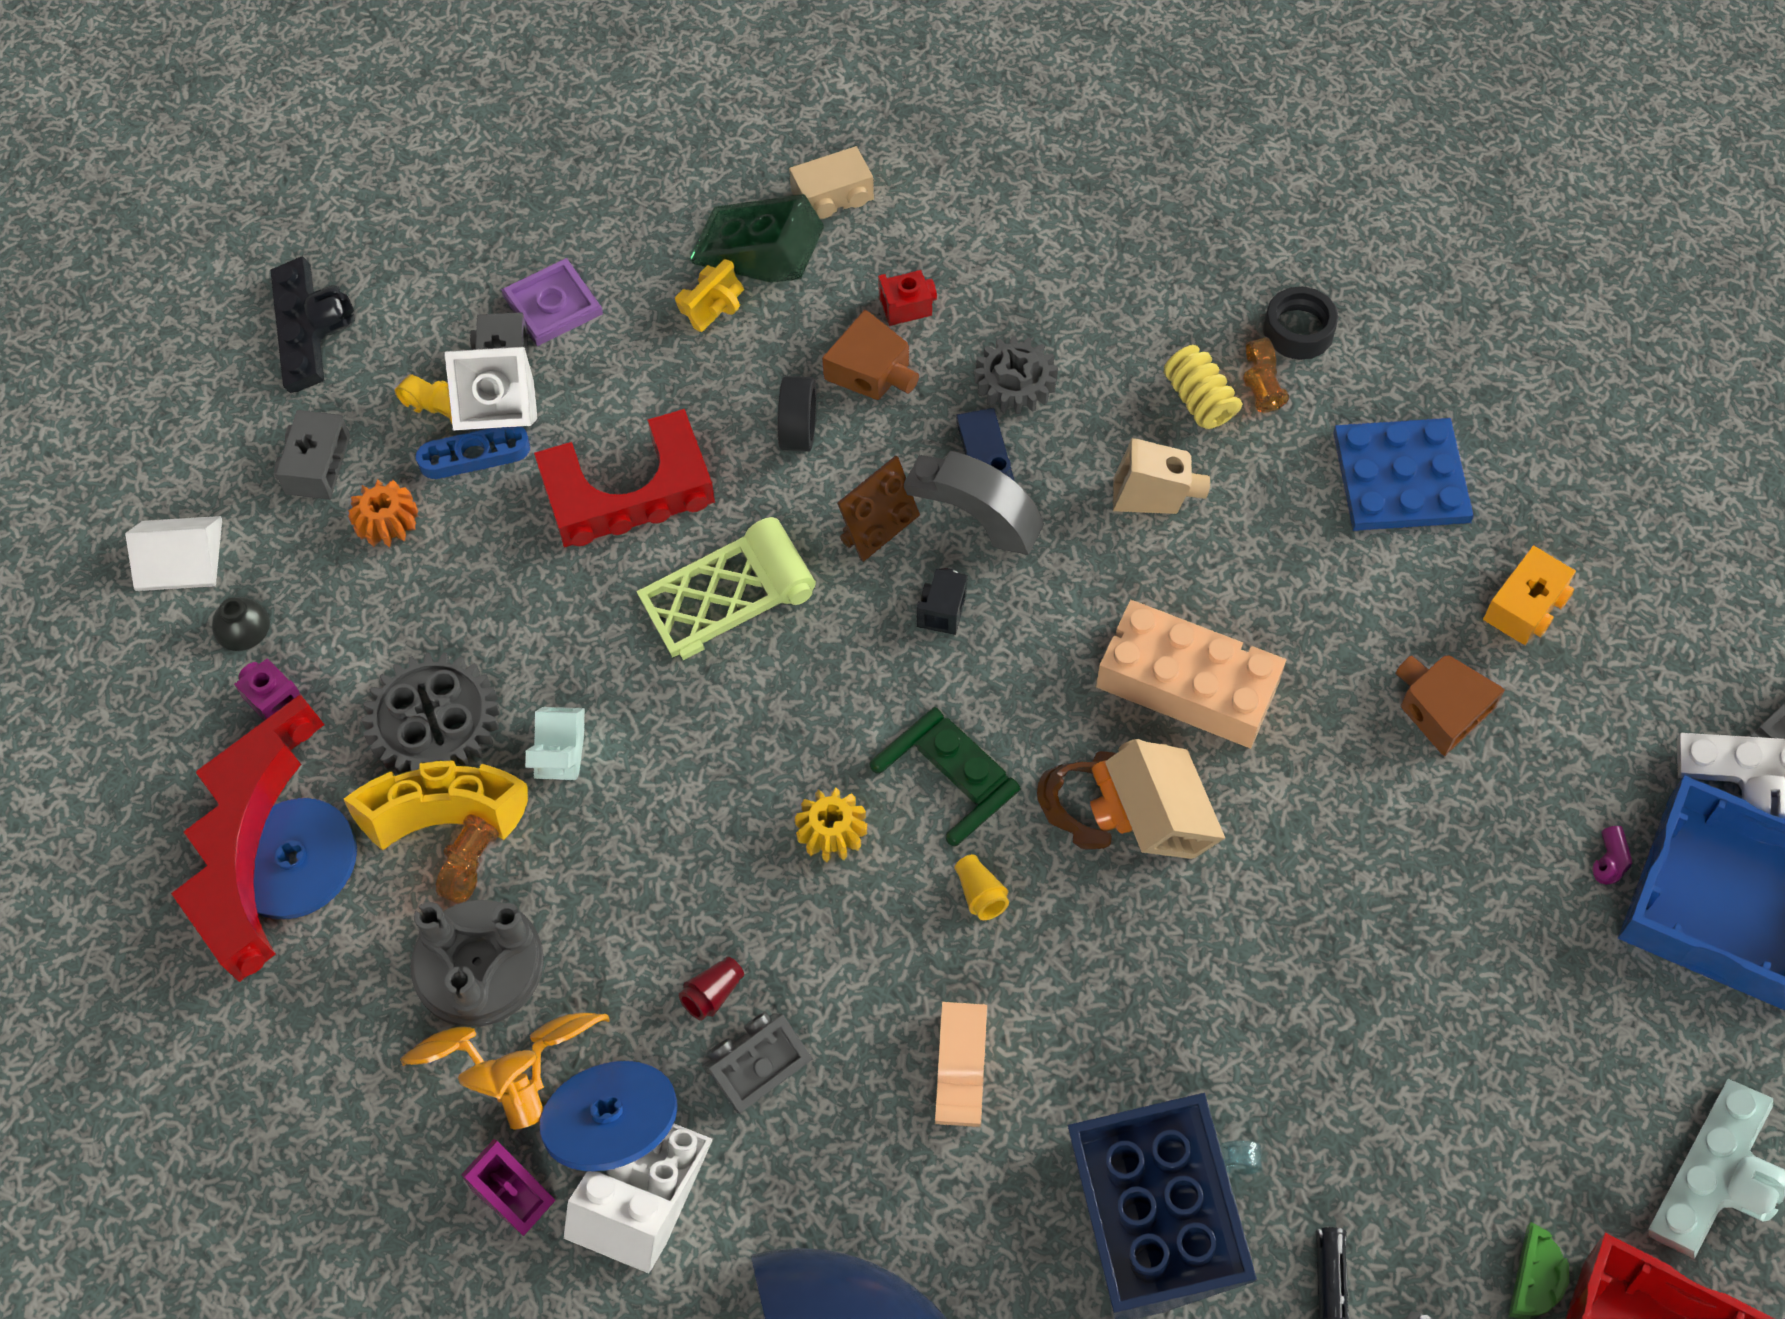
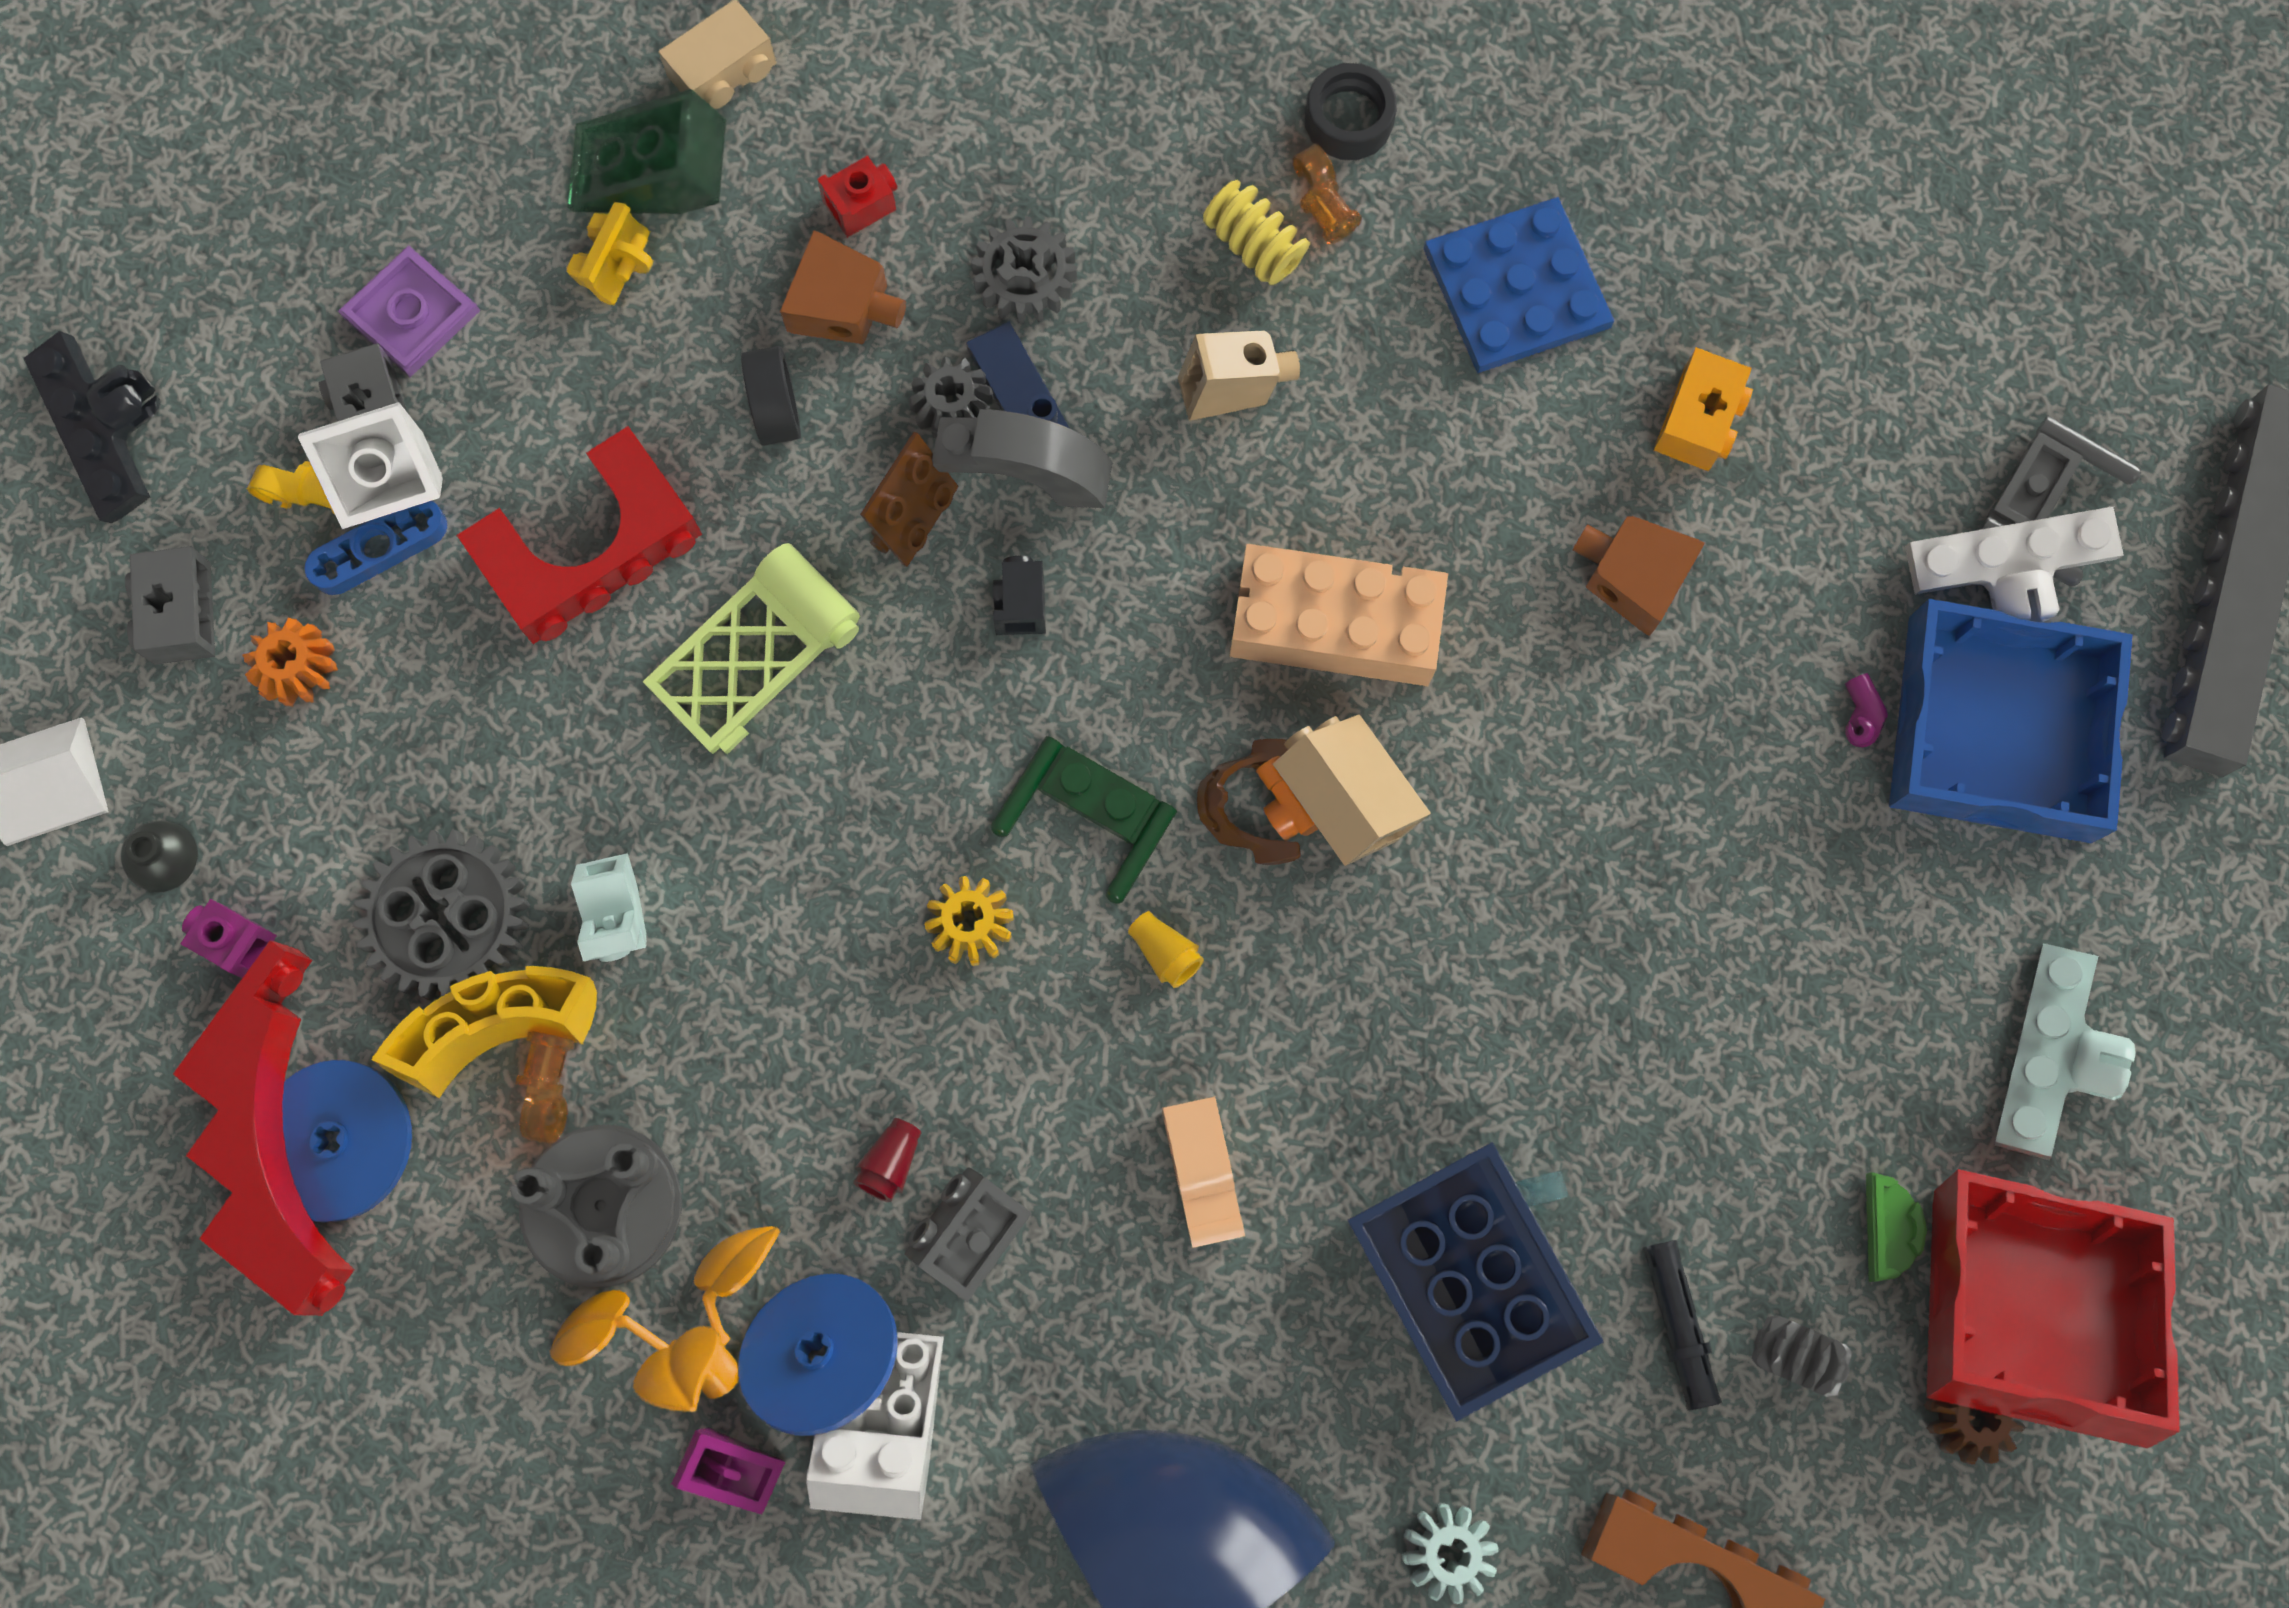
camera: 20 degrees left, 15 degrees up
none -> dark grey gear [909,355,993,439]

